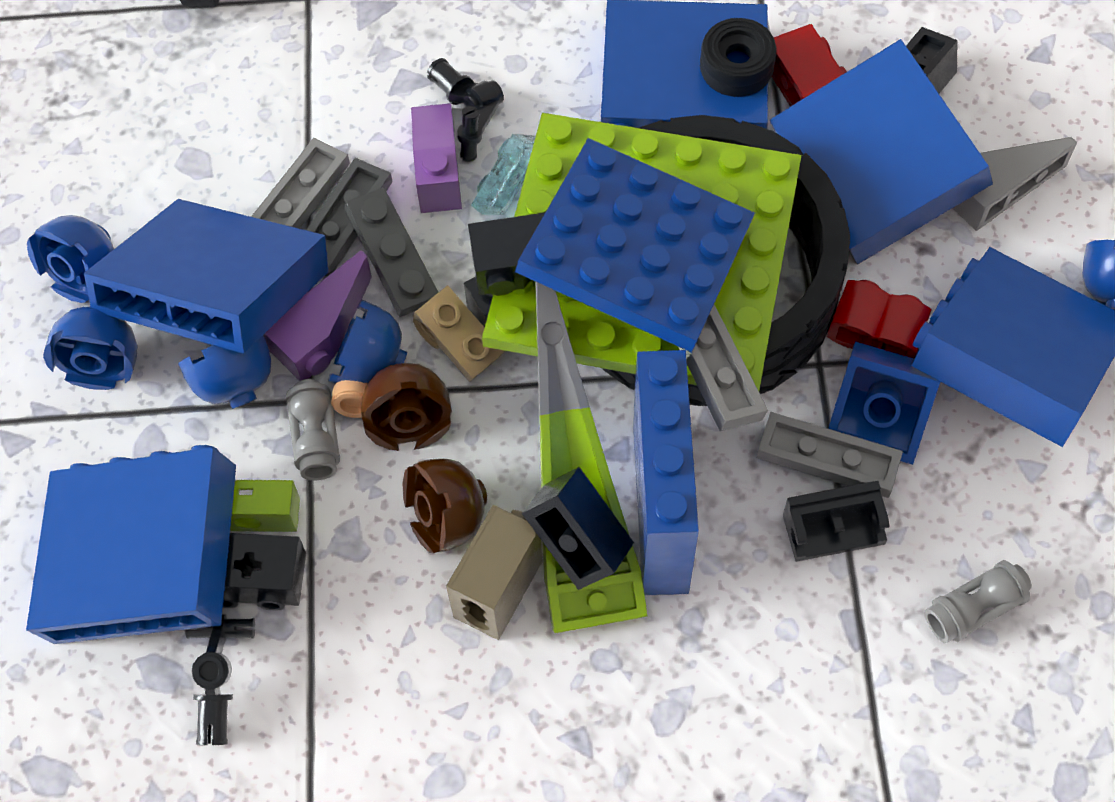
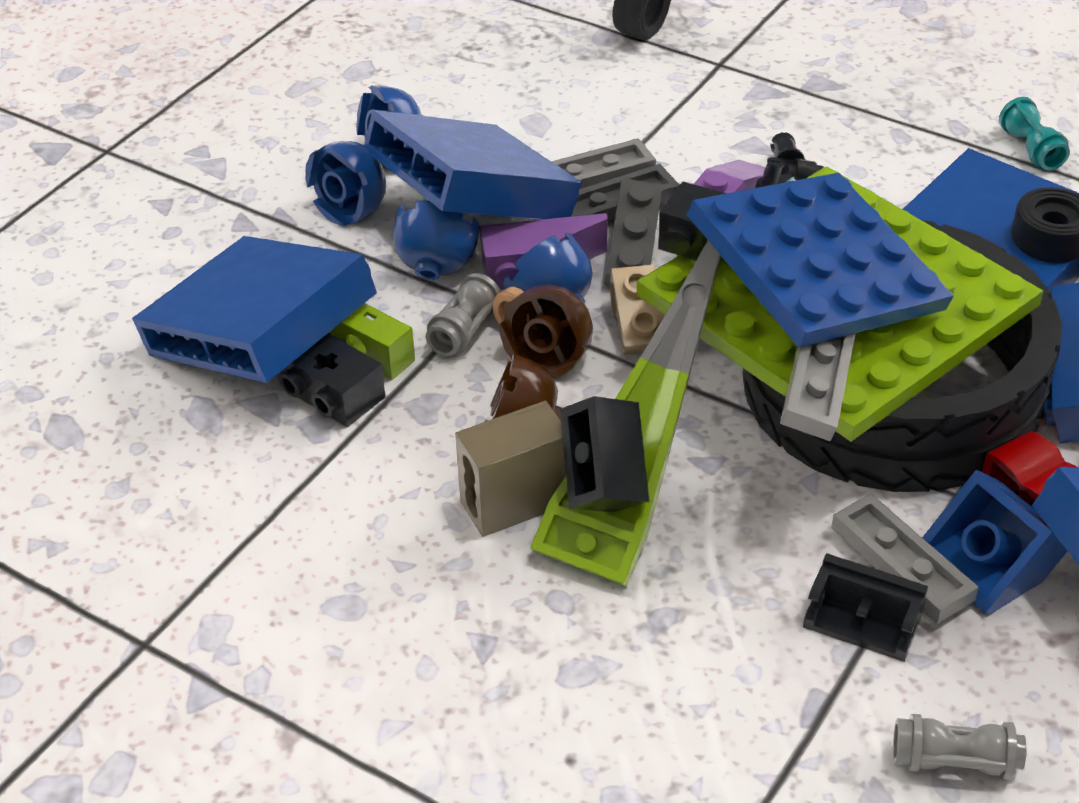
camera: 35 degrees right, 20 degrees down
black pin [185,614,255,746] -> none
blue brick [633,350,699,595] -> none

